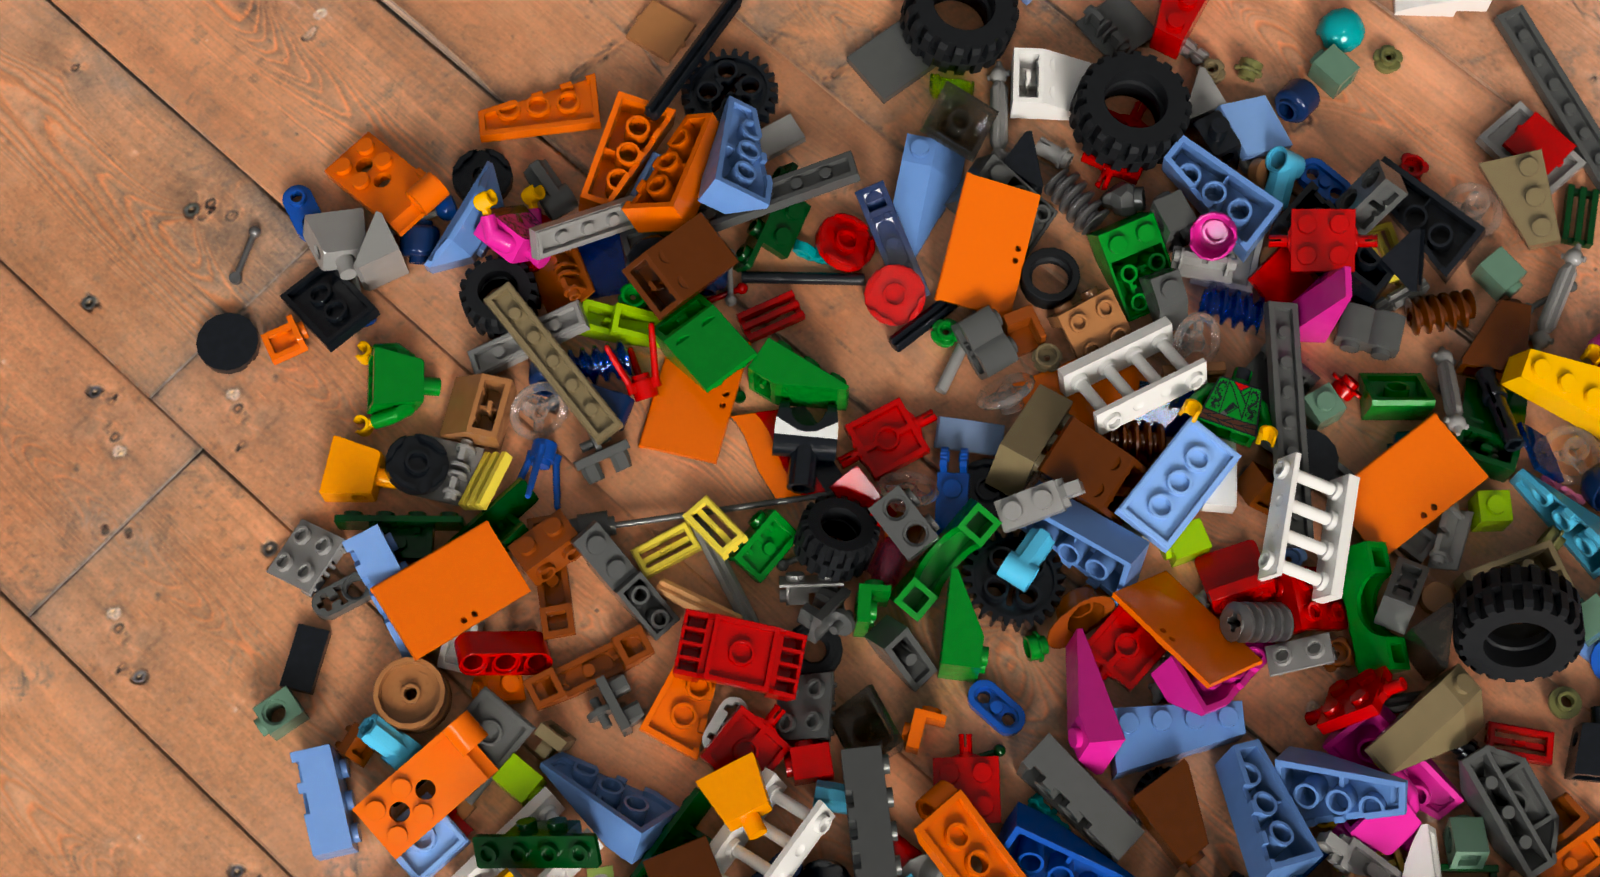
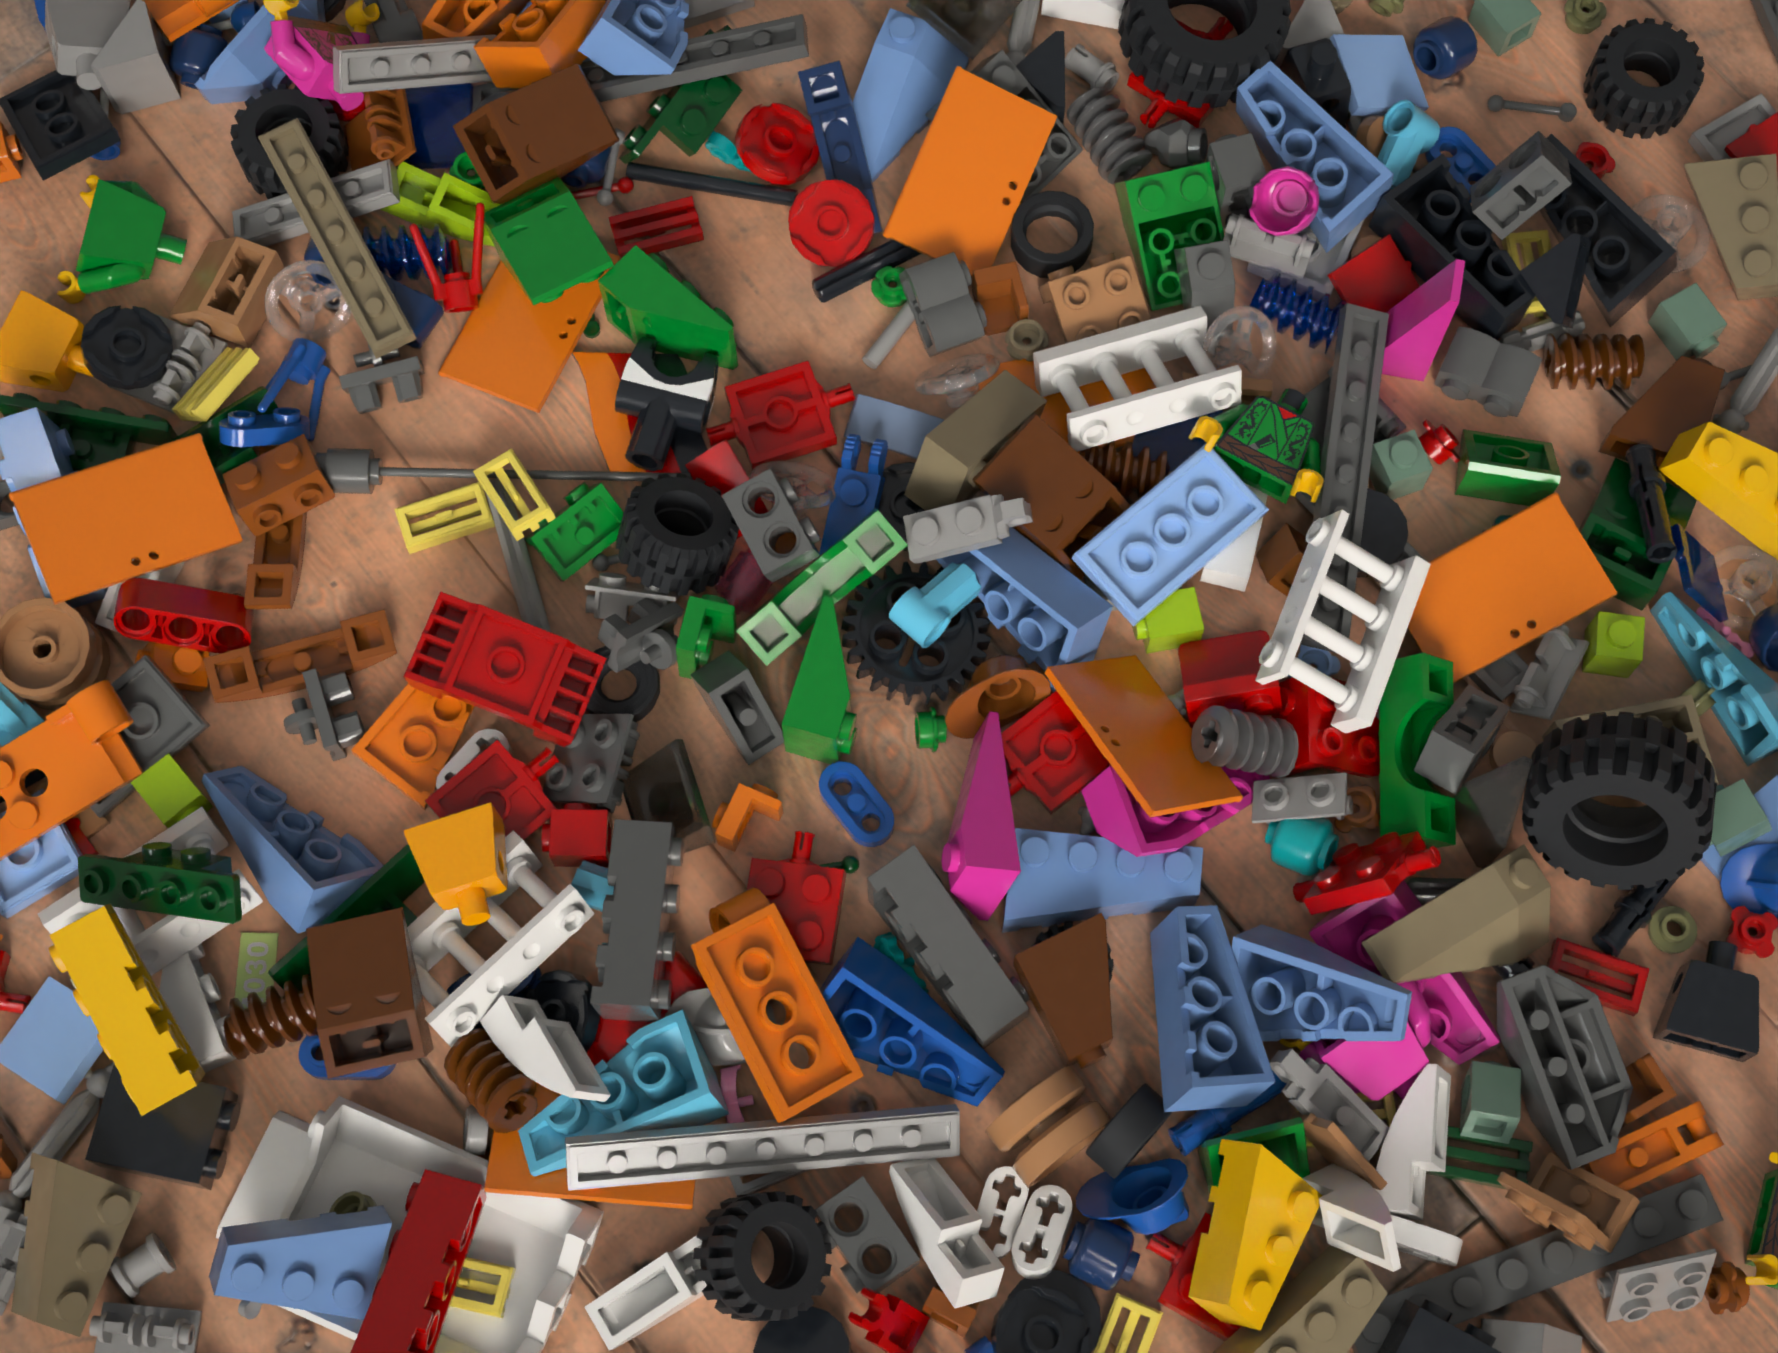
camera: 10 degrees right, 0 degrees up
dark tan tile [534,720,577,760] -> none
dark grey slope [570,520,680,641] -> none
light nougat axle [656,578,743,619] -> none
red plate [1268,209,1378,273] -> none
light grey wheel [1431,346,1469,436] -> none
none -> blue plate [219,407,310,447]
none -> teal head [1265,817,1339,877]
none -> dark grey hinge [1487,95,1577,122]
none -> black tyre [1584,18,1705,139]
none -> black pin [1592,877,1679,957]

